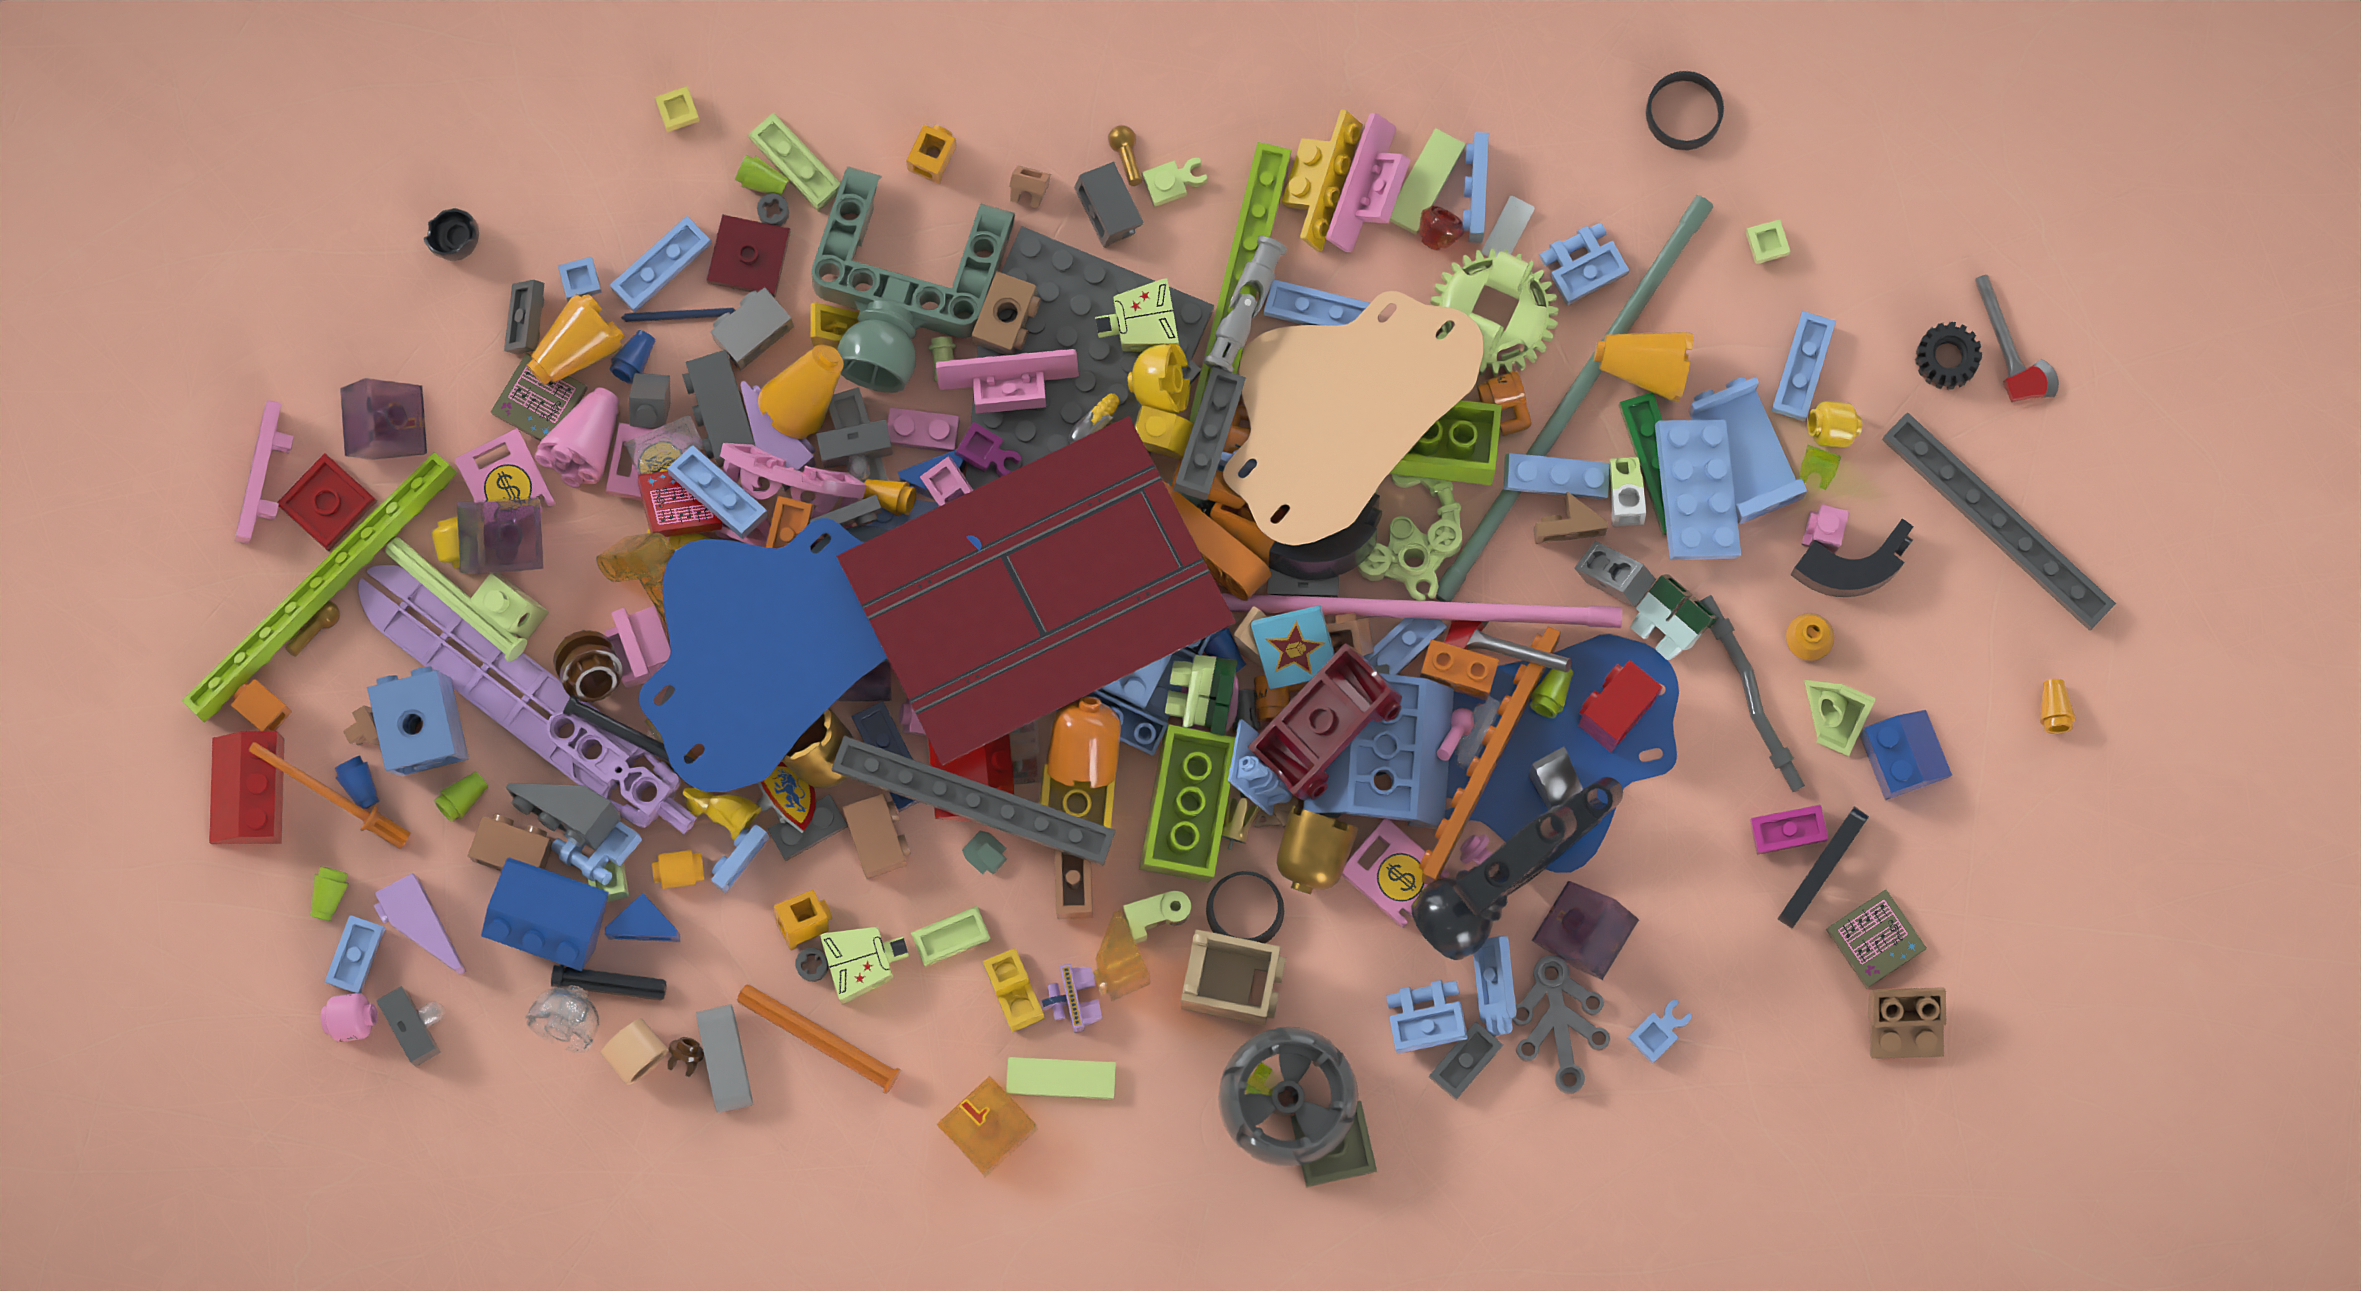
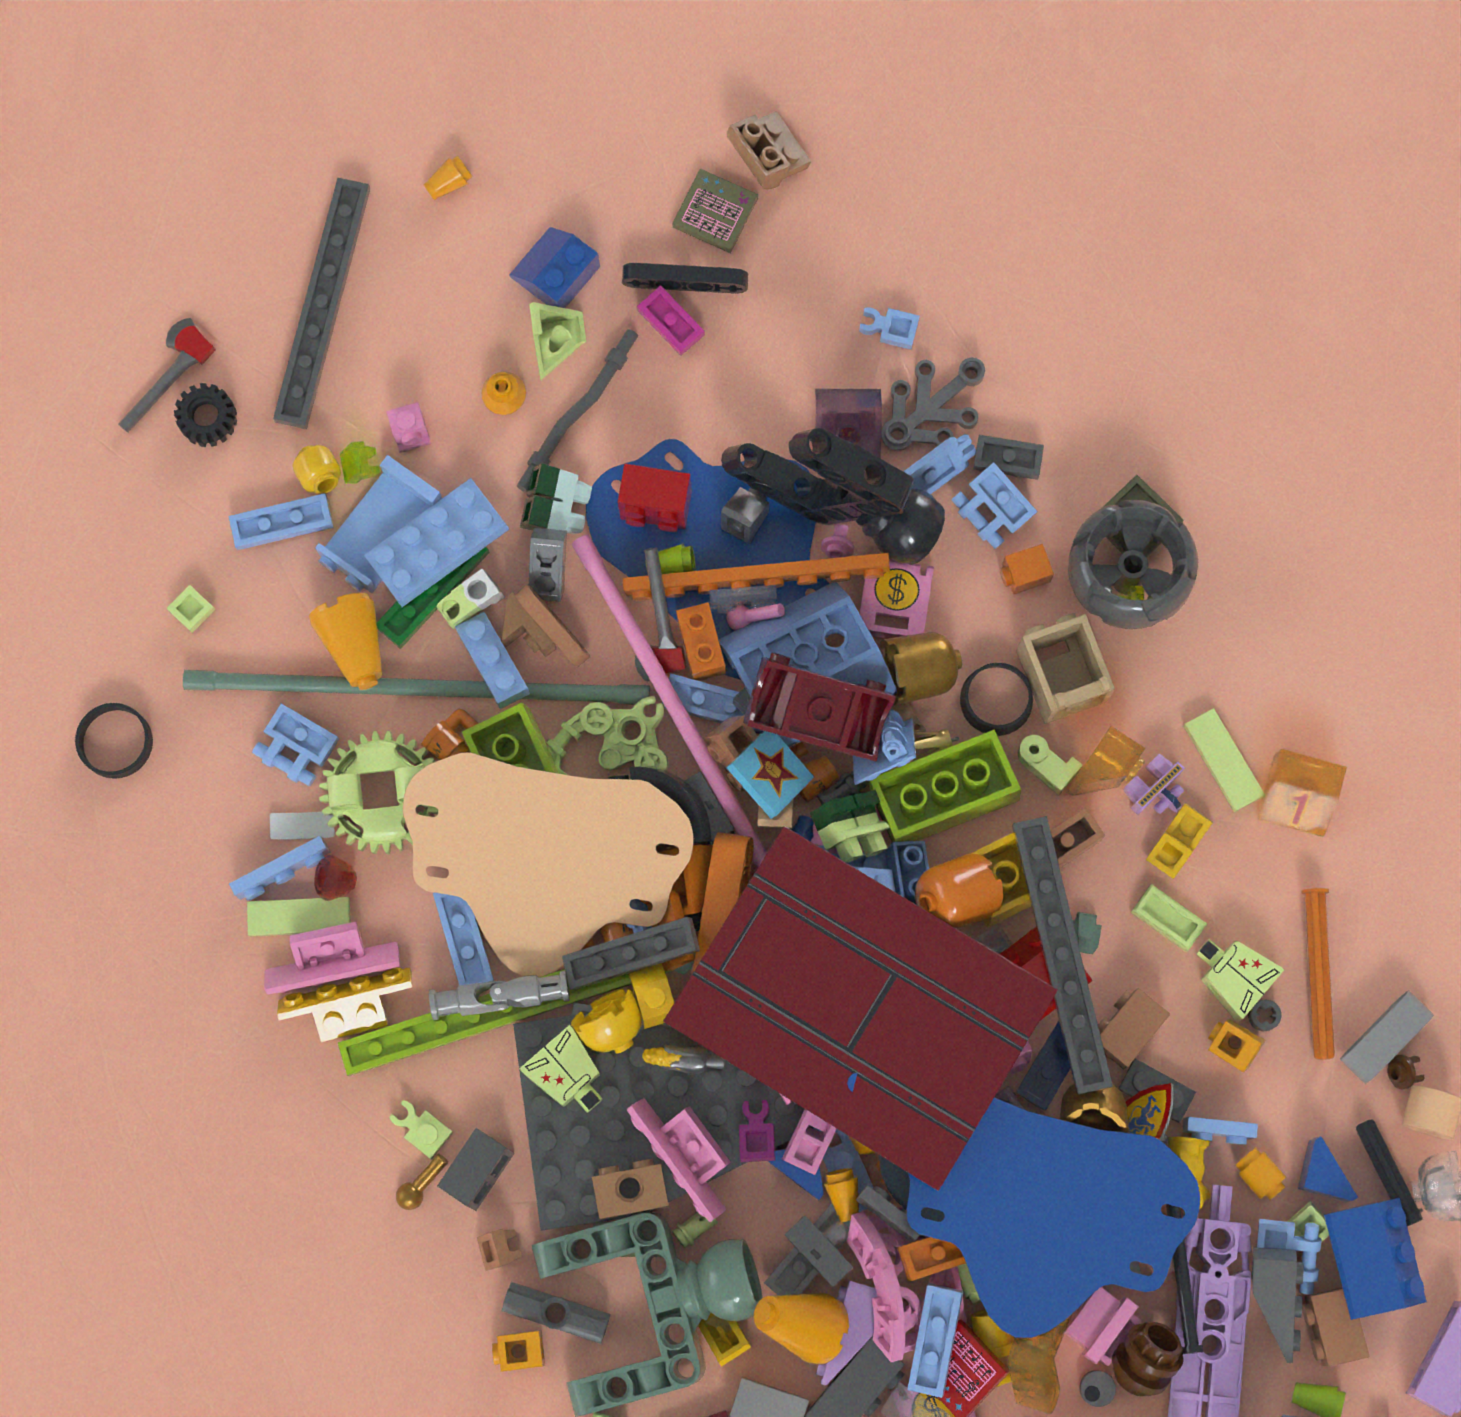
camera: 120 degrees left, 0 degrees up
bright pink plate [887,407,960,452] -> none
black arch [1791,518,1914,597] -> none
none -> dark grey piece [502,1282,611,1344]
none -> nougat beam [515,584,590,668]
none -> orange brick [1000,544,1054,595]
none -> flat silver tile [1079,1370,1116,1407]

